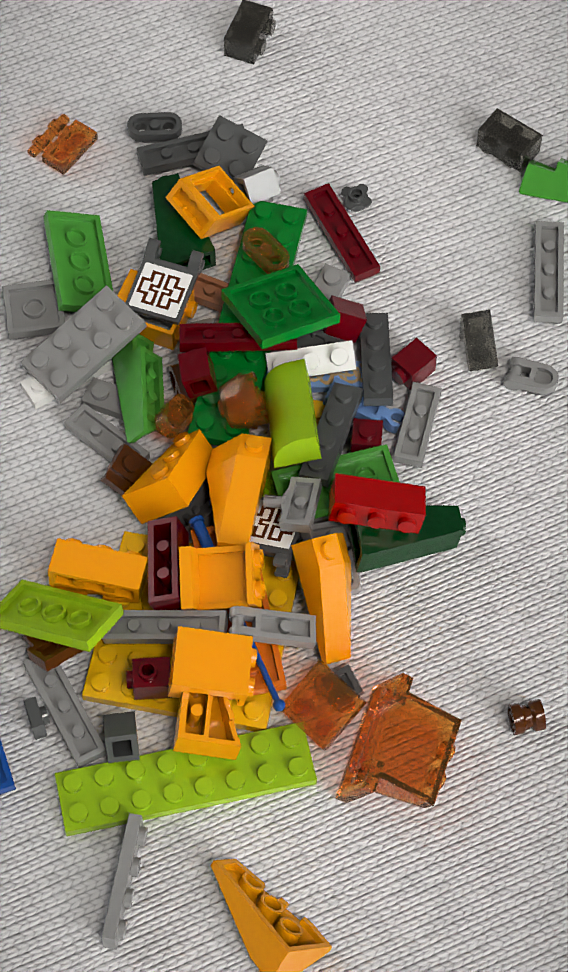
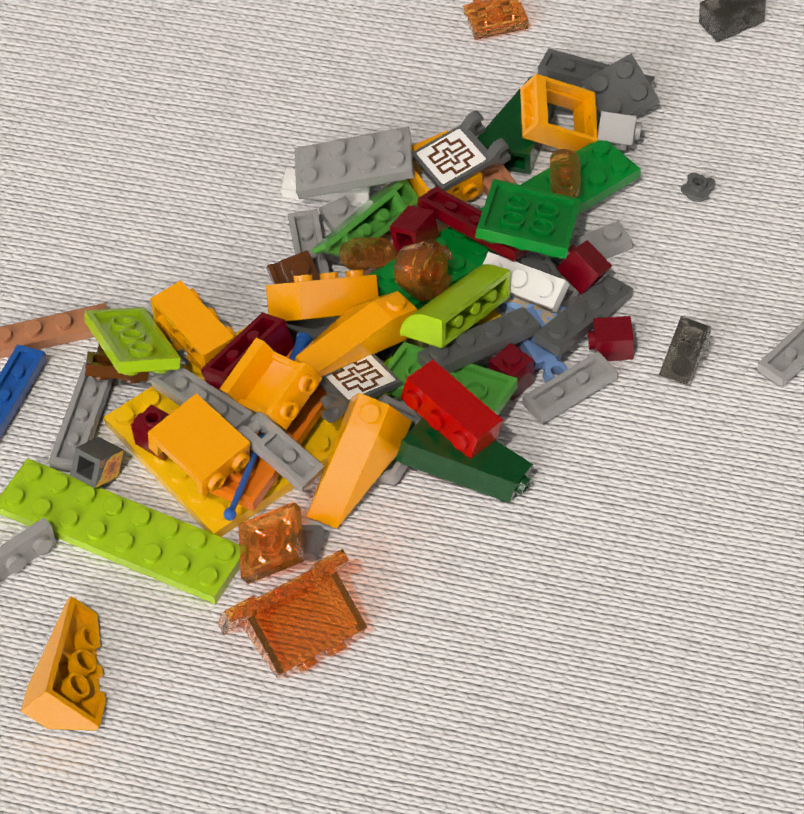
camera: 45 degrees right, 10 degrees down
light grey plate [2,279,65,340] -> none
dark grey plate [23,697,50,740] -> none
bright green plate [43,210,113,312] -> none
dark grey plate [127,112,182,142] -> none
light orange wedge [173,691,241,760] -> none
light grey plate [263,477,322,533] -> none
dark red plate [304,183,380,283] -> none
light grey plate [503,357,559,395] -> none
reddish brown wheel [508,699,546,735] -> none

